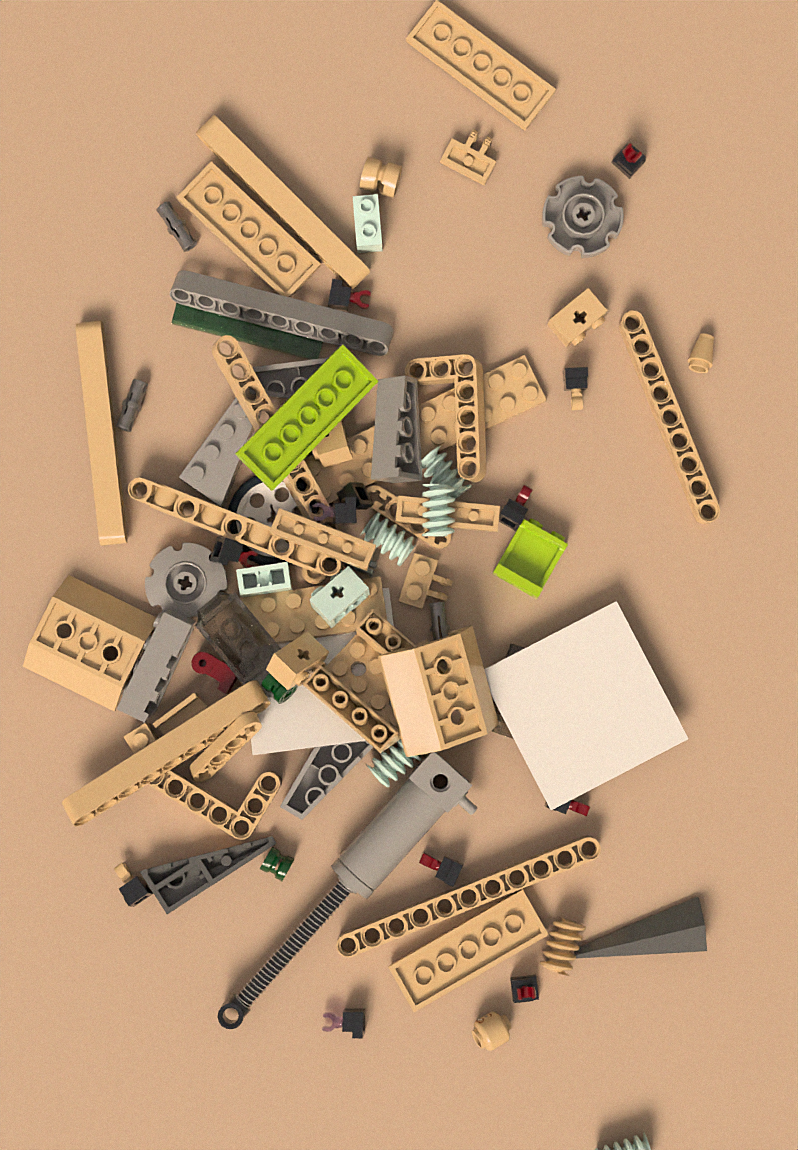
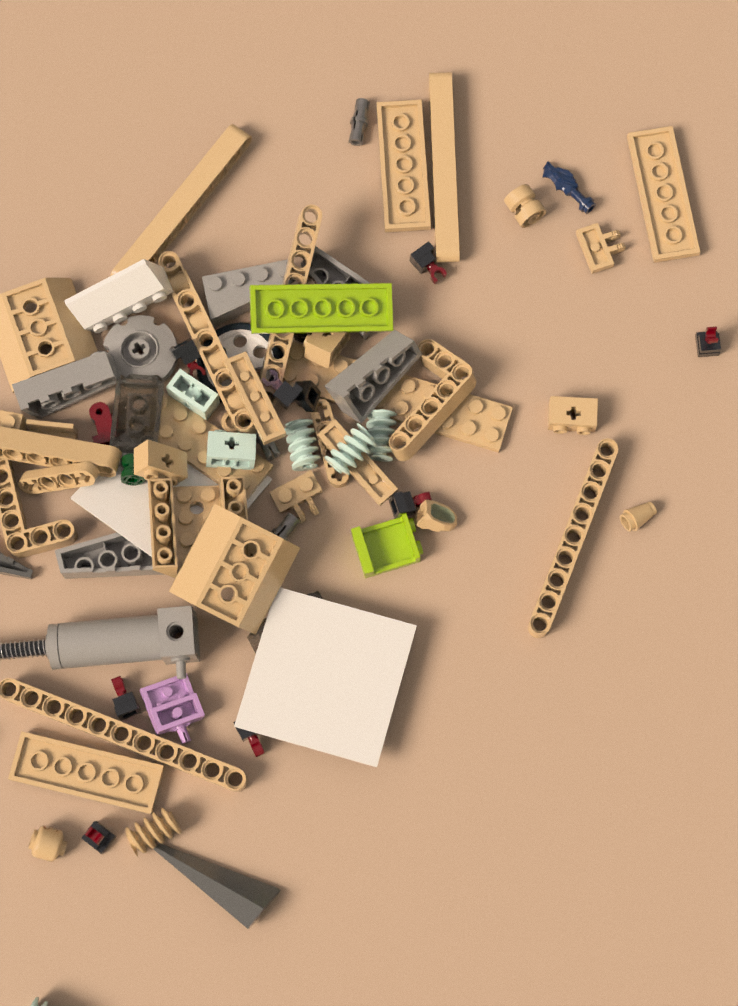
camera: 45 degrees right, 10 degrees down
flat silver pin [116,379,148,432] -> none
light grey beam [169,270,394,356] -> none
clear green tile [171,303,323,360] -> none
dark green wheel [260,846,295,882] -> none
light aqua brick [353,194,382,253] -> none
light aqua piece [366,739,422,787] -> none
light grey piece [542,176,624,258] -> none
black piece [563,367,588,410] -> none
none -> white slope [64,259,173,333]
none -> lavender plate [140,673,205,744]
none -> tan rock [414,500,457,532]
none -> dark blue piece [542,161,596,214]

